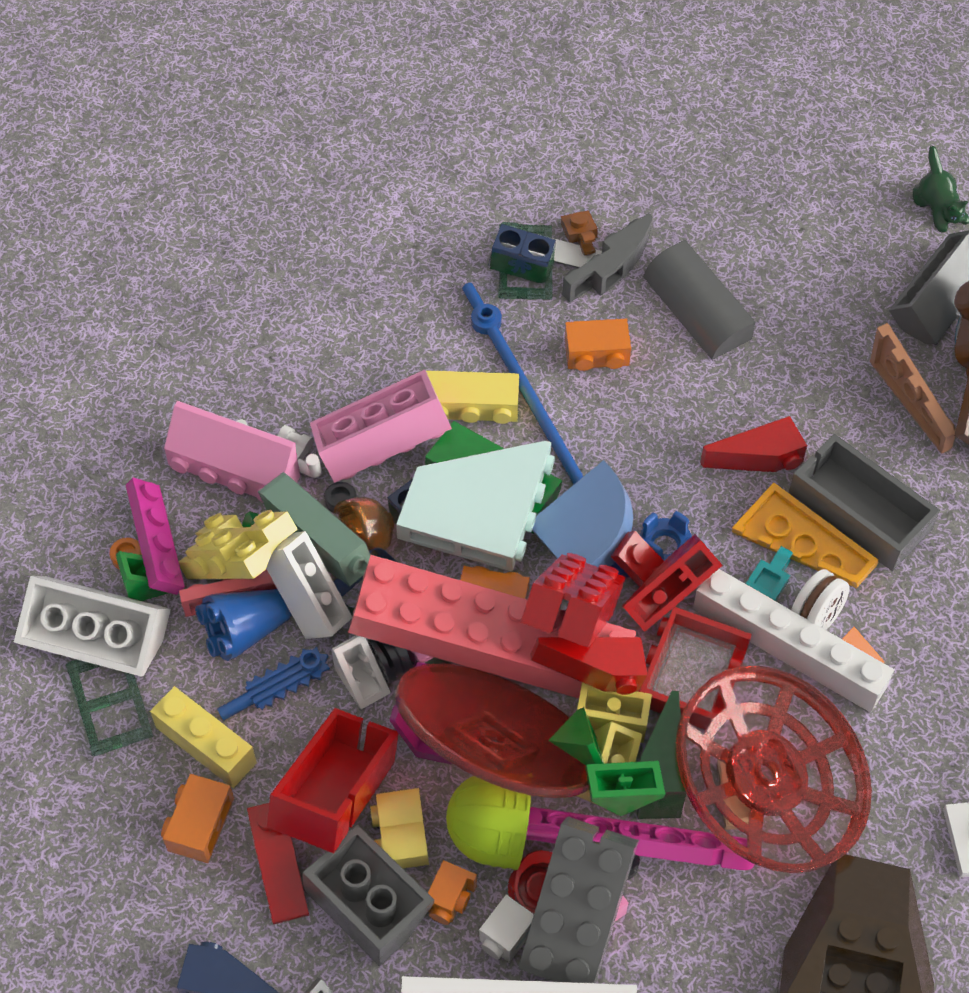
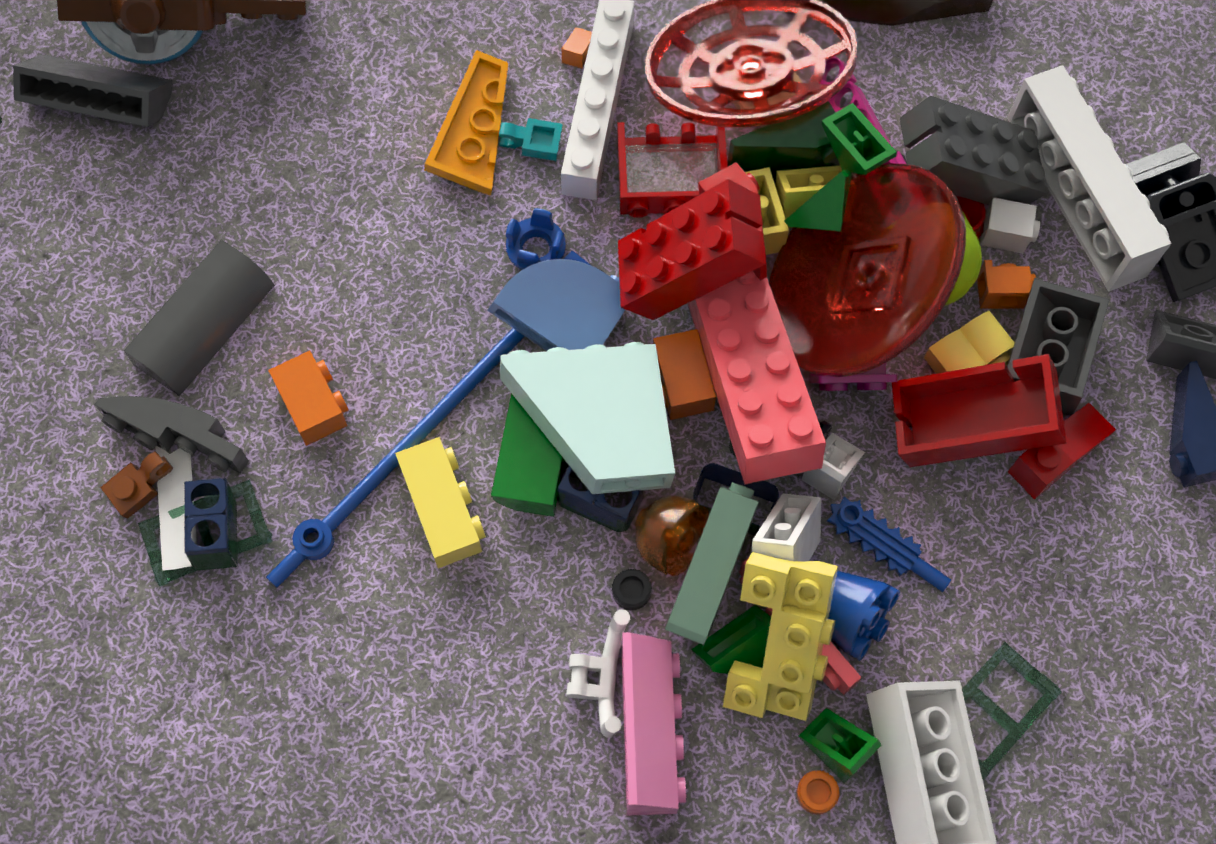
camera: 115 degrees left, 10 degrees up
dark pink plate [125,477,185,595] -> none
light yellow brick [150,686,257,788] -> none
orange brick [161,774,234,863] -> none
bright pink slope [310,370,452,483] -> none
red plate [611,531,664,587] -> none
red slope [622,534,723,632] -> none
red slope [700,416,808,472] -> none
dark grey piece [788,434,940,572] -> none
white head [791,569,849,630] -> none
nougat wing [870,323,956,454] -> none

